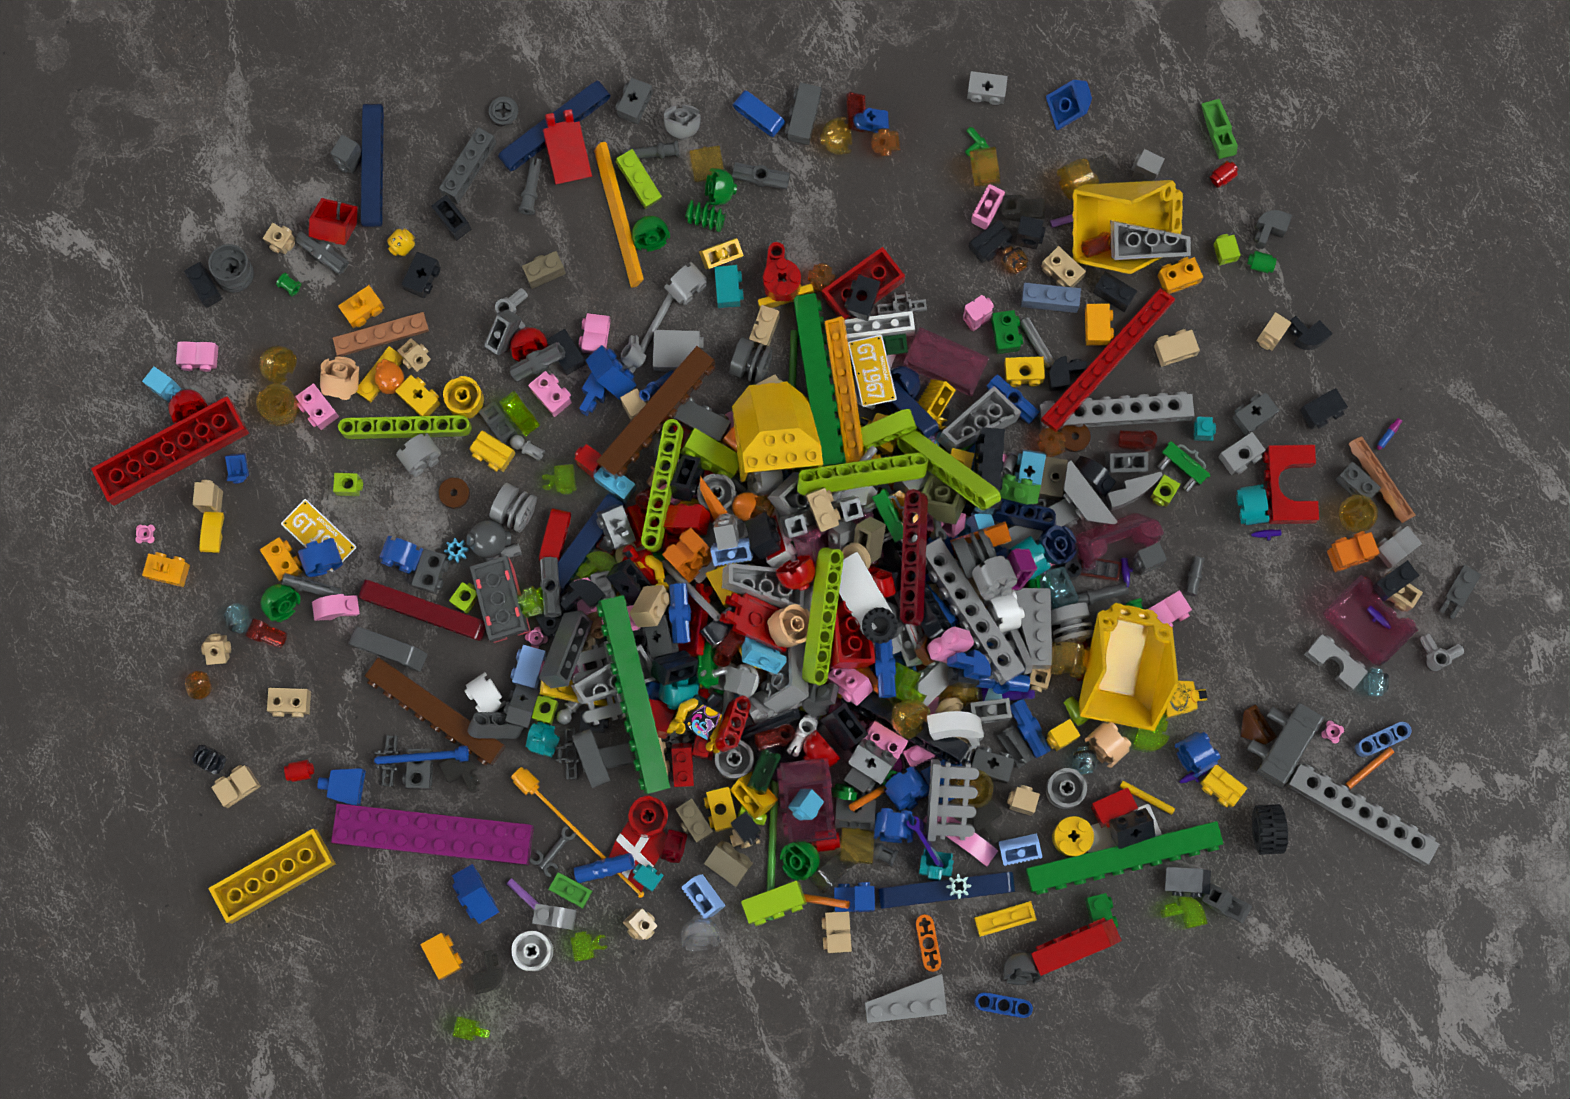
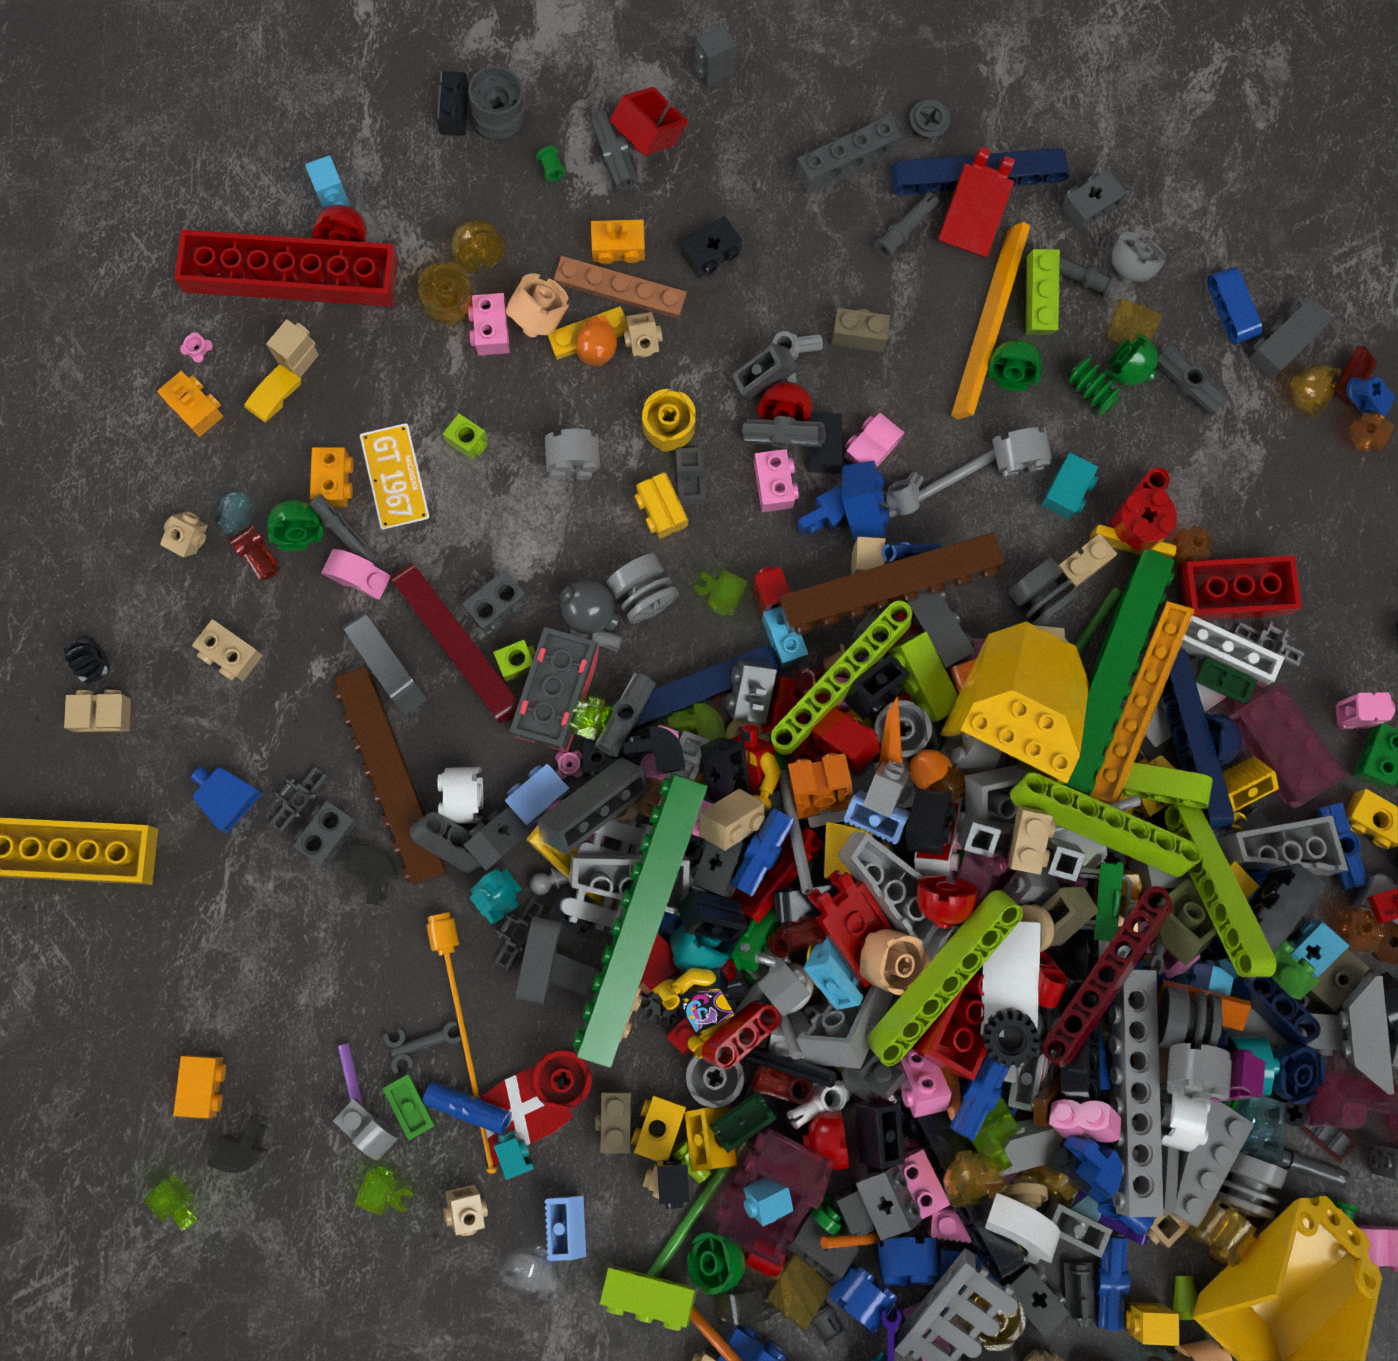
camera: 25 degrees right, 0 degrees up
bright pink brick [176,342,218,372] -> none
clear orange head [184,671,212,700] -> none
blue bracket [225,453,249,483] -> none
tan brick [263,223,295,255] -> none
red brick [284,759,315,782] -> none
blue brick [298,538,343,577] -> none
magenta brick [331,804,534,866] -> none
lime beam [338,415,472,439] -> none
dark blue beam [361,104,384,227] -> none
blue piece [374,745,469,764] -> none
blue brick [379,536,423,574] -> none
yellow head [387,228,415,256] -> none
yellow brick [395,375,441,416] -> none
black brick [431,195,472,241] -> none
reddish brown piece [439,478,470,509] -> none
medium azure gear [444,538,469,563] -> none
blue brick [452,864,499,924] -> none
clear neon green brick [499,391,540,437] -> none
light grey pin [510,435,545,461] -> none
white brick [512,931,553,971] -> none
lime brick [531,695,559,725] -> none
red beam [539,508,571,562] -> none
light grey brick [653,330,704,372] -> none
dark red bracket [661,829,688,863] -> none
red brick [671,742,694,787] -> none
yellow brick [699,238,744,269] -> none
dark tan brick [704,840,753,887] -> none
black brick [844,275,880,321] -> none
yellow sticker [848,335,897,407] -> none
dark purple helmet [1121,558,1133,587] -> none

